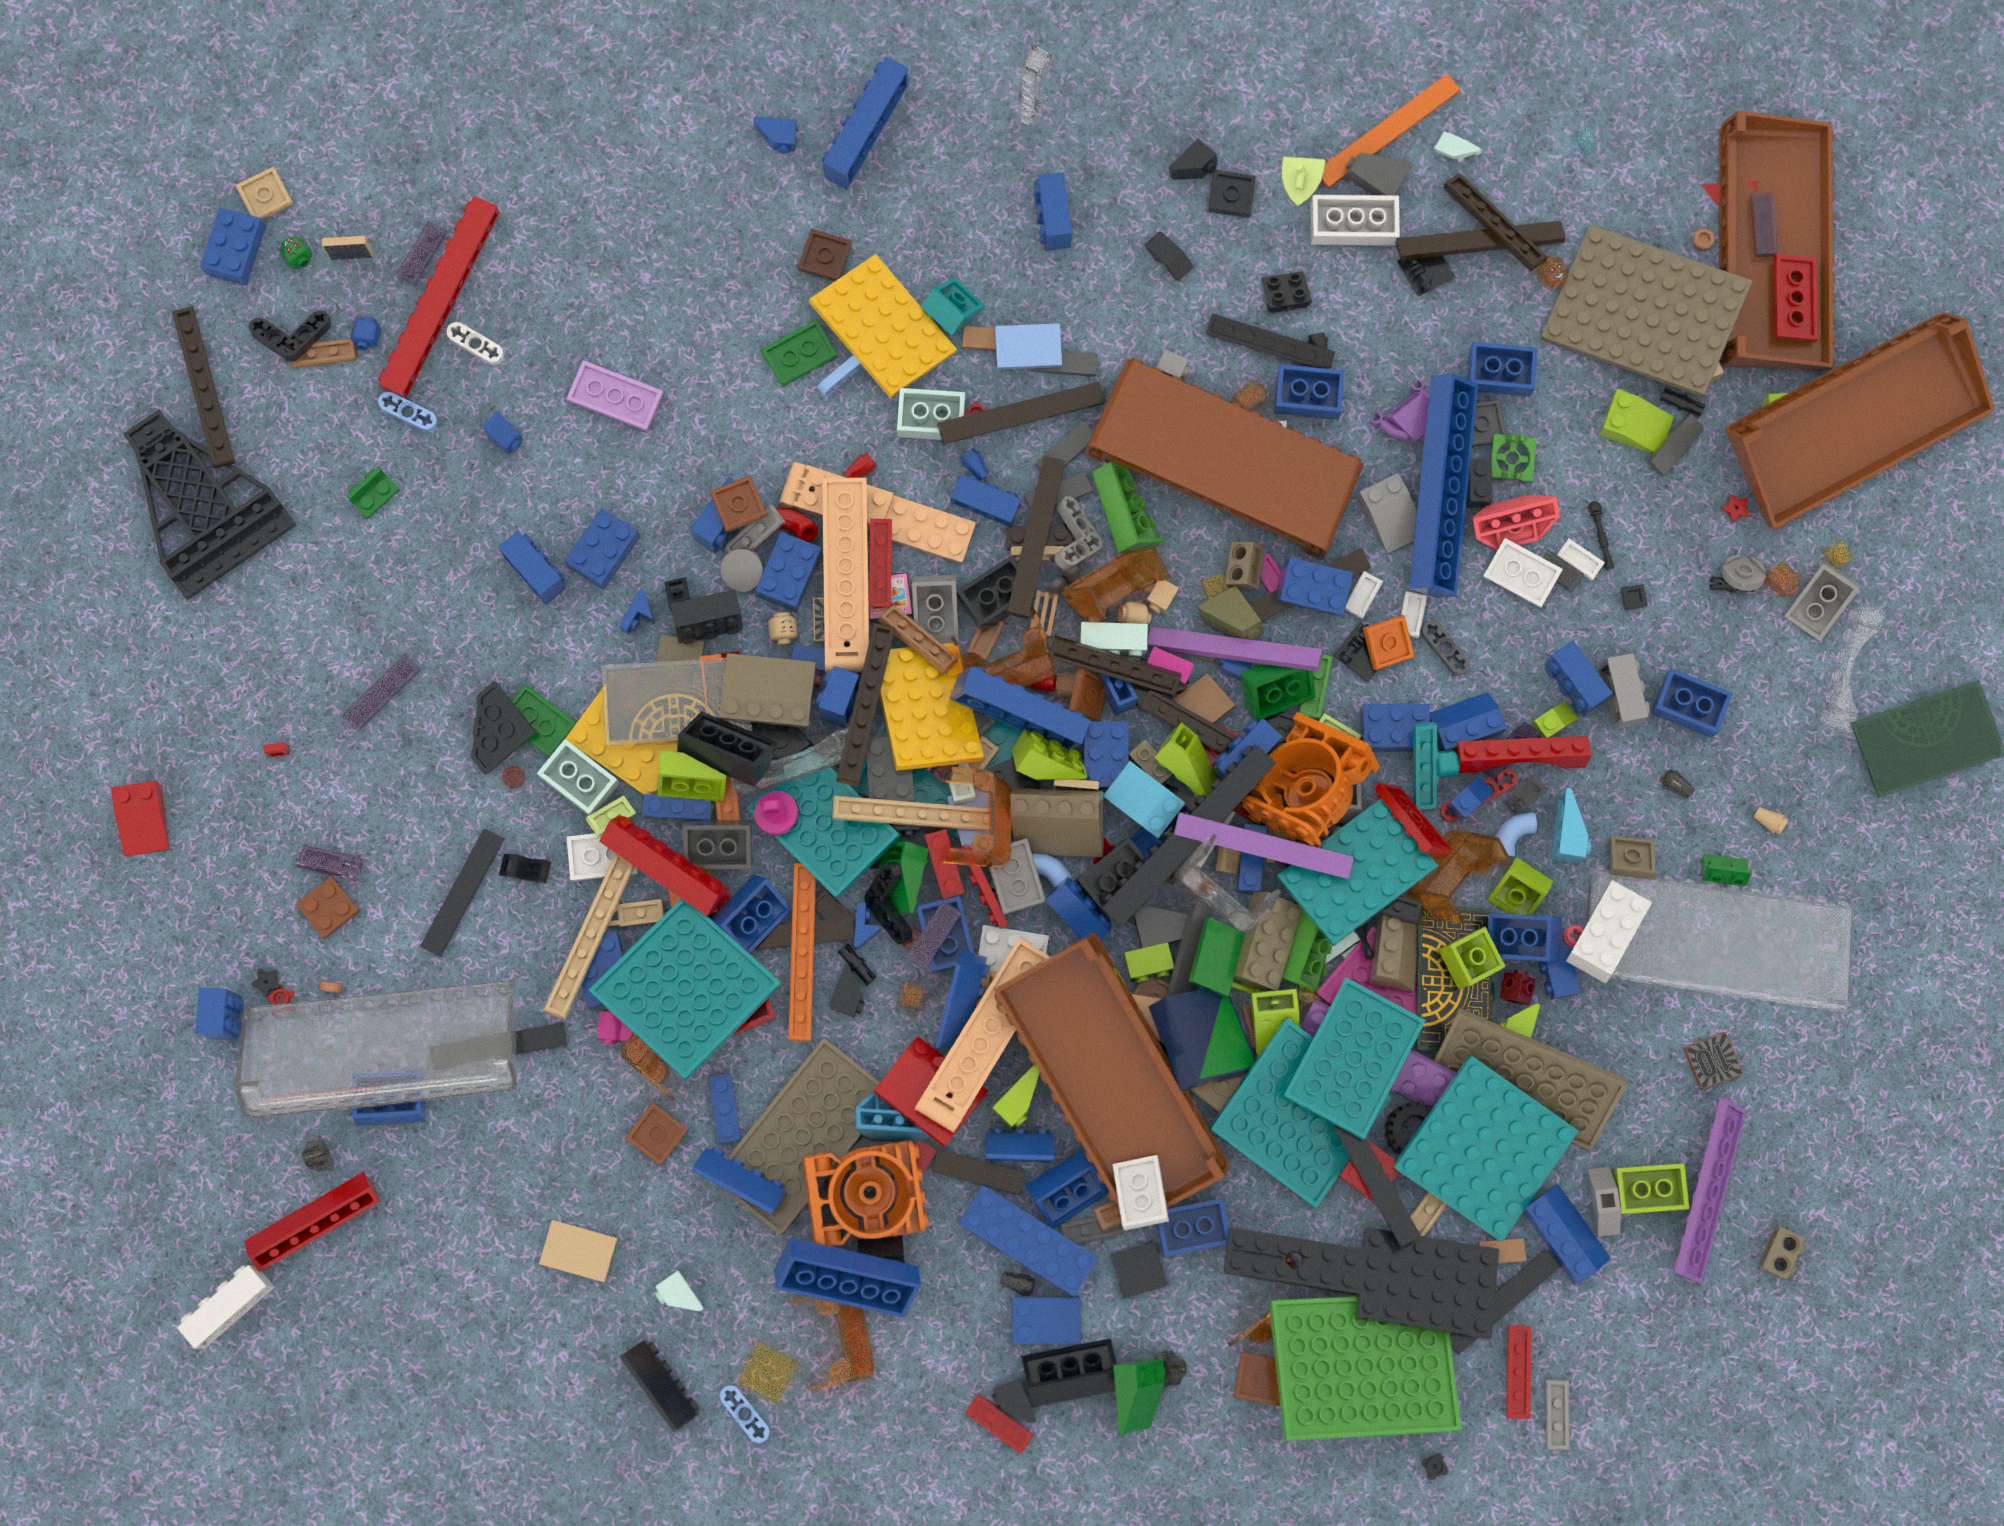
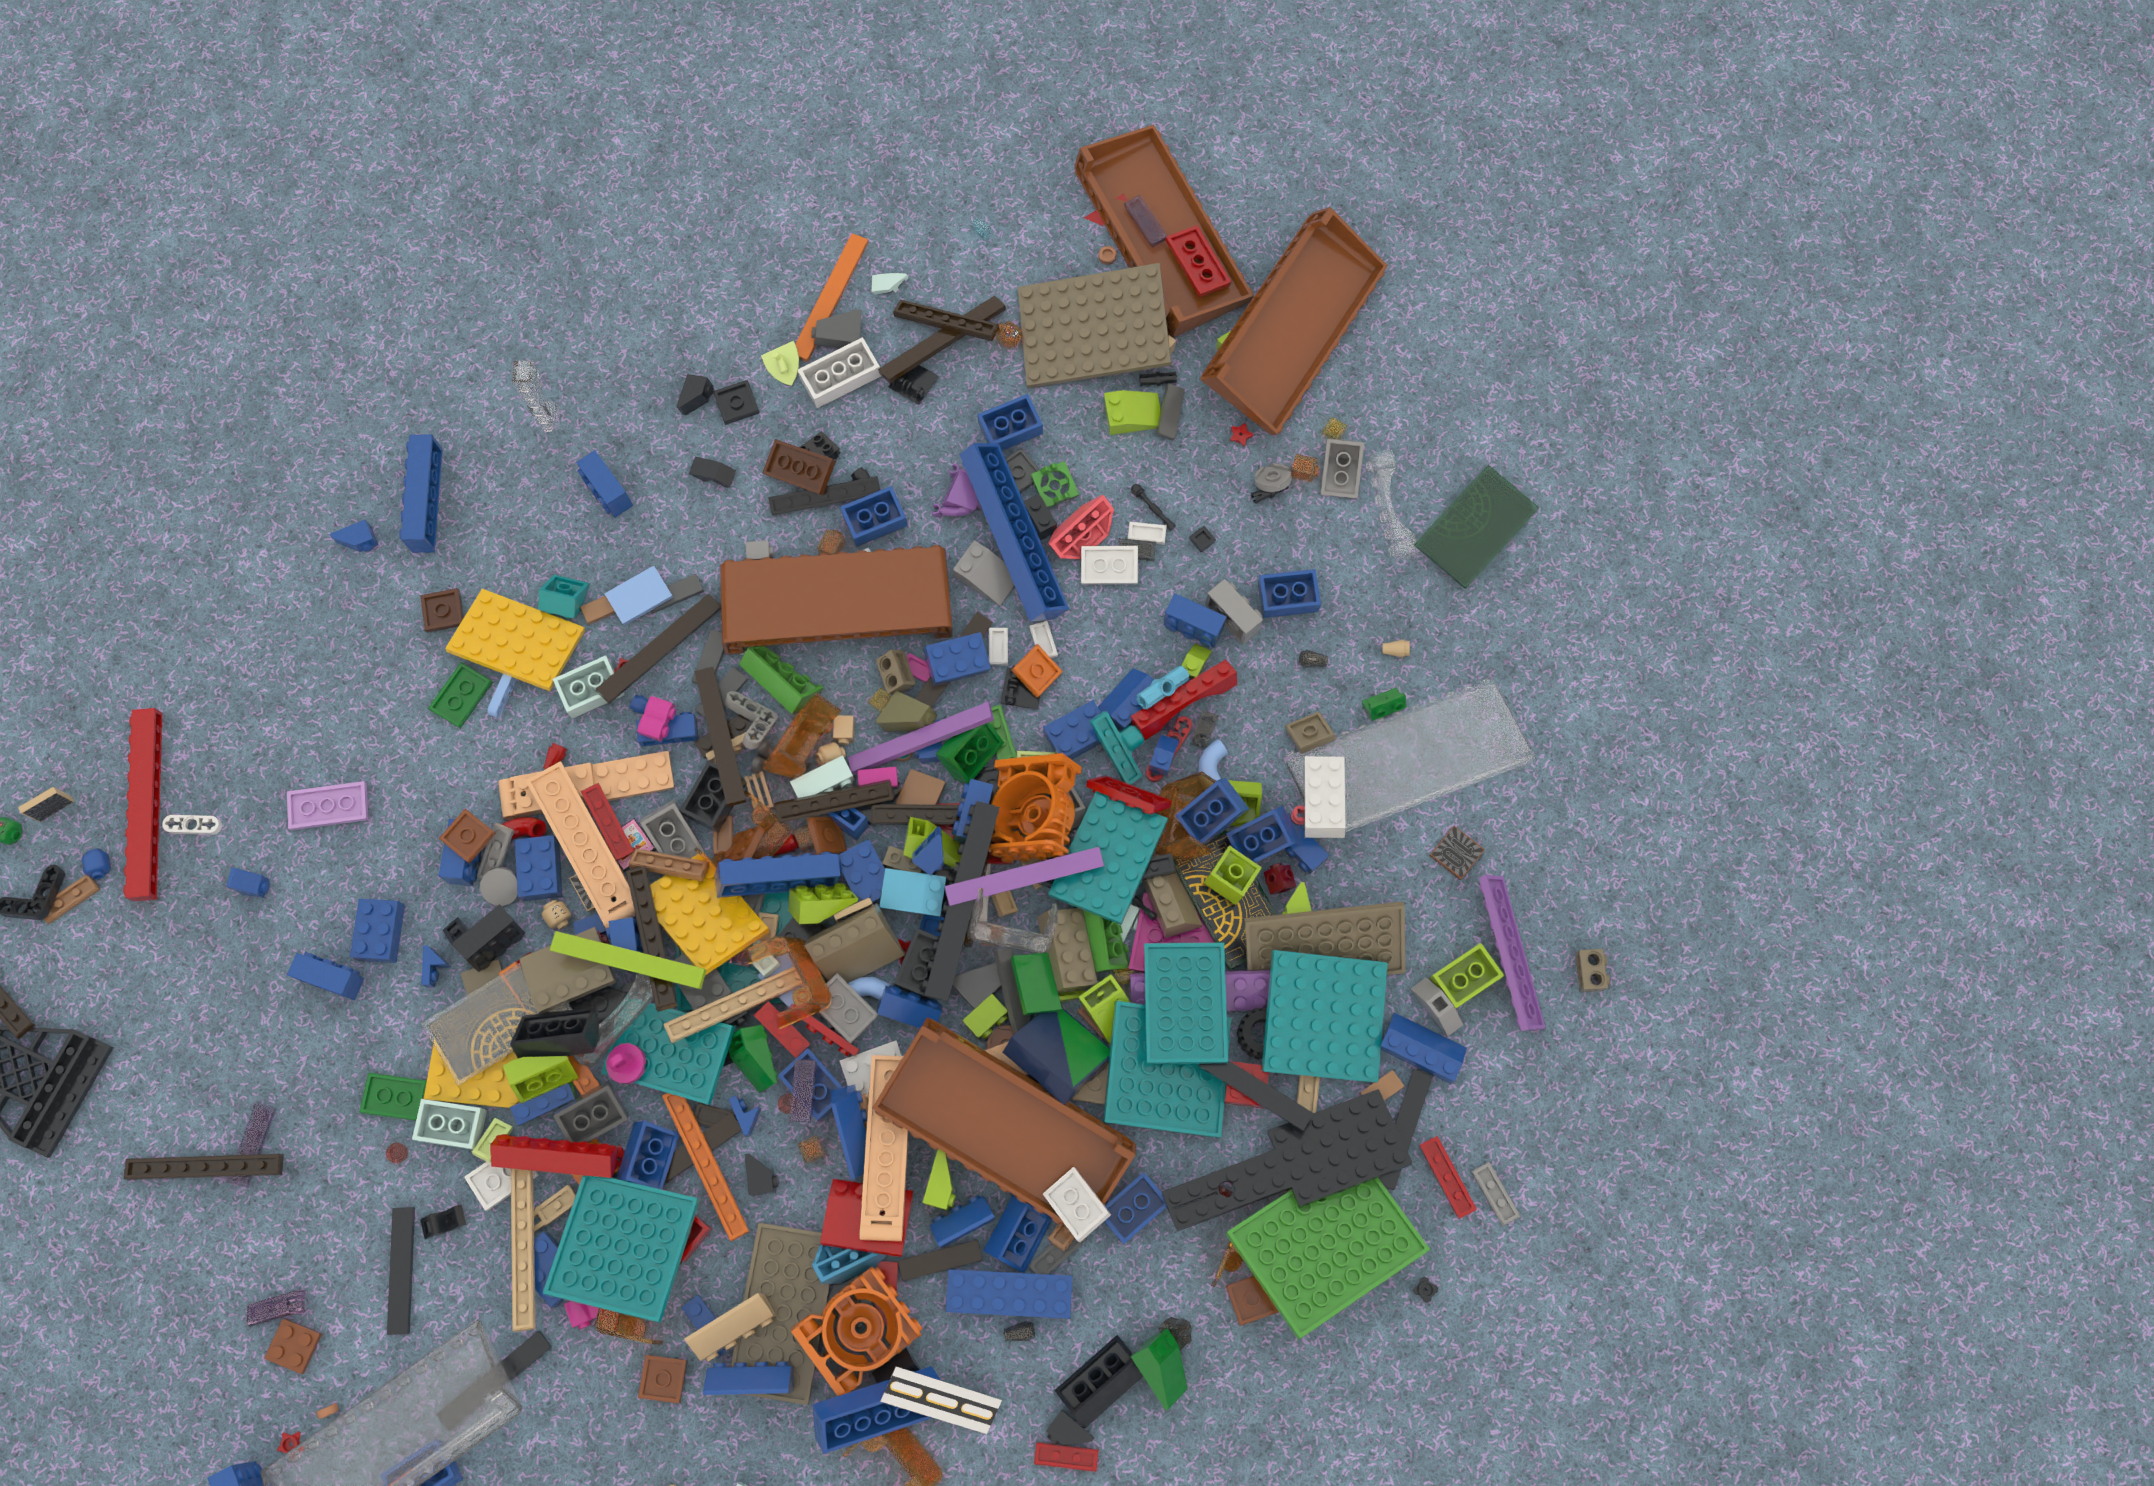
camera: 25 degrees left, 5 degrees down
red slope [111,780,170,857] -> none
black plate [252,968,281,997] -> none
red tile [263,742,290,757] -> none
green bracket [347,467,400,519] -> none
light blue beam [378,392,438,432] -> none
clear purple plate [396,221,448,286] -> none
black plate [471,681,537,775] -> none
black pin [837,943,877,986] -> none
black beam [864,862,912,944] -> none
blue slope [1012,1297,1081,1344] -> none
black tile [1111,1242,1167,1299] -> none
blue brick [1236,824,1267,895] -> none
dark grey beam [1421,620,1470,676] -> none
medium azure slope [1551,788,1591,864] -> none
none -> dark brown tile [124,1154,284,1180]
none -> lime tile [550,931,707,989]
none -> dark pink brick [637,696,676,741]
none -> tan slope [684,1293,777,1362]
none -> dark orange plate [724,826,765,861]
none -> reddish brown plate [762,439,836,496]
none -> sticker [880,1367,1002,1434]
none -> blue slope [912,826,944,876]
none -> medium azure piece [1136,666,1190,709]
none -> blue brick [1175,778,1249,846]

